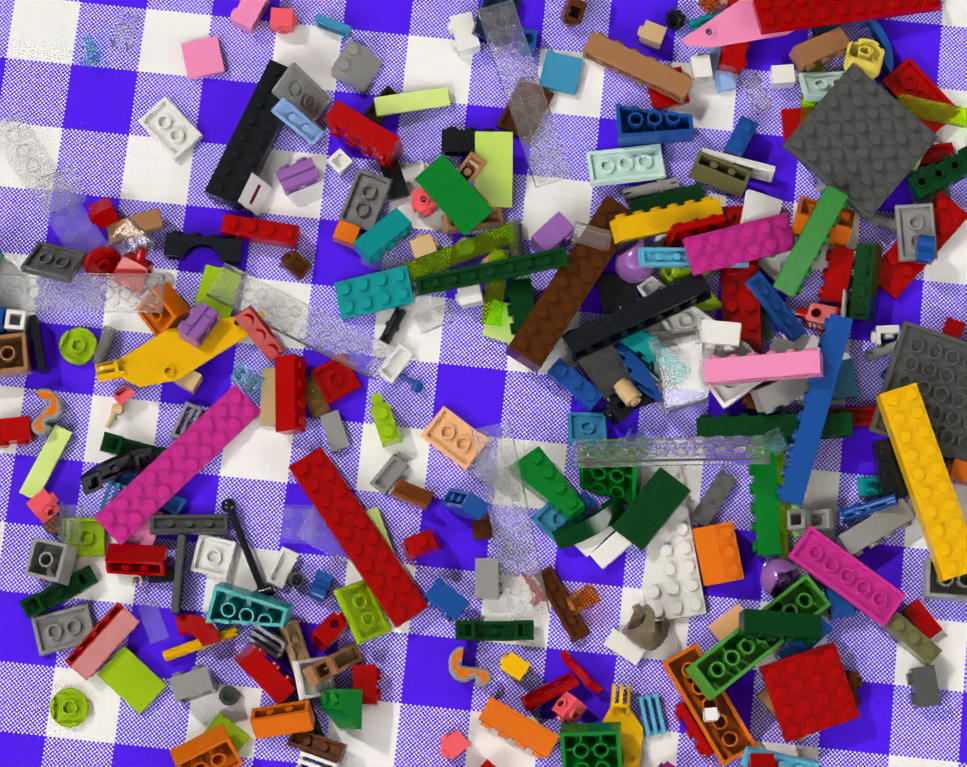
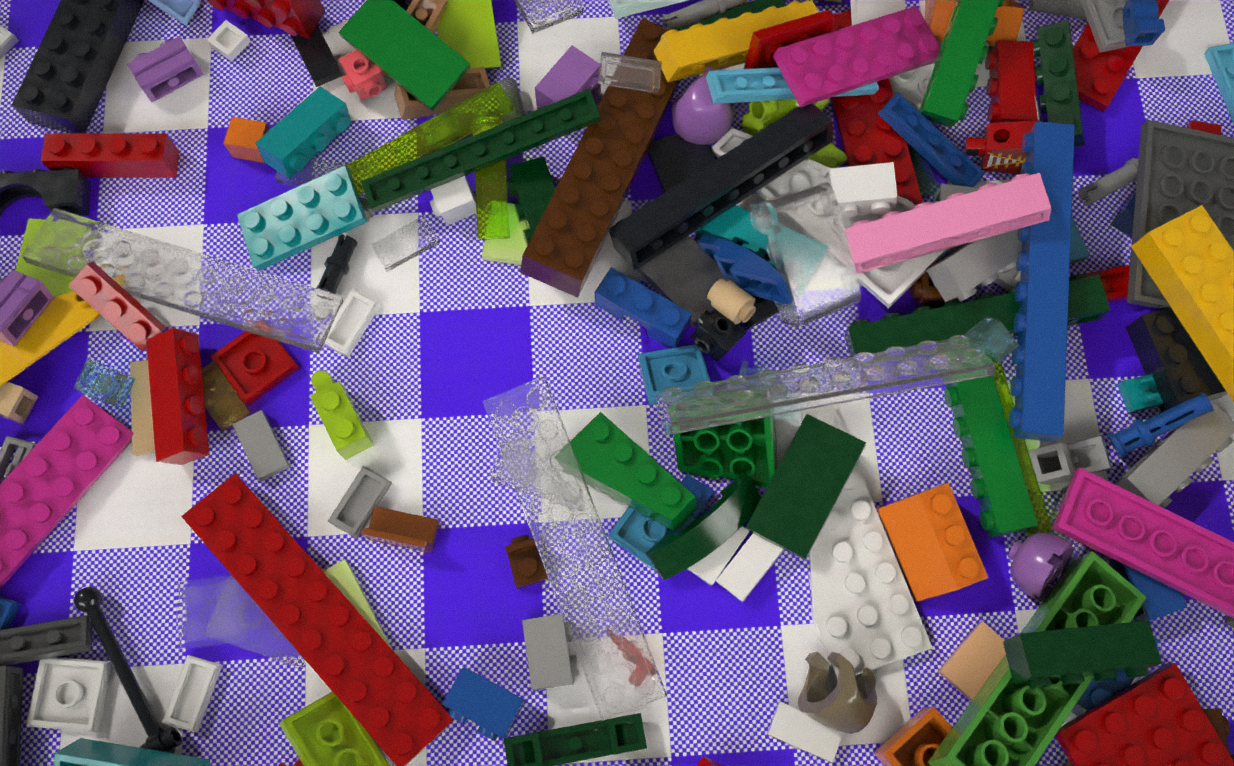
camera: 10 degrees left, 5 degrees down
white sticker [238,172,272,216] -> none
reddish brown bracket [279,251,312,280] -> none
dark grey hinge [288,571,305,588] -> none
blue leg [309,570,334,603] -> none
flat silver tile [338,168,394,231] -> none
blue hand [399,373,423,393] -> none
red torso [401,529,442,562] -> none
tan brick [409,233,439,263] -> none
light nougat tile [420,406,489,471] -> none
blue brick [441,488,489,521] -> none
reddish brown tile [534,565,590,643] -> none
clear orange brick [566,584,601,616] -> none
flat silver tile [690,469,737,527] -> none
white bracket [871,325,900,348] -> none

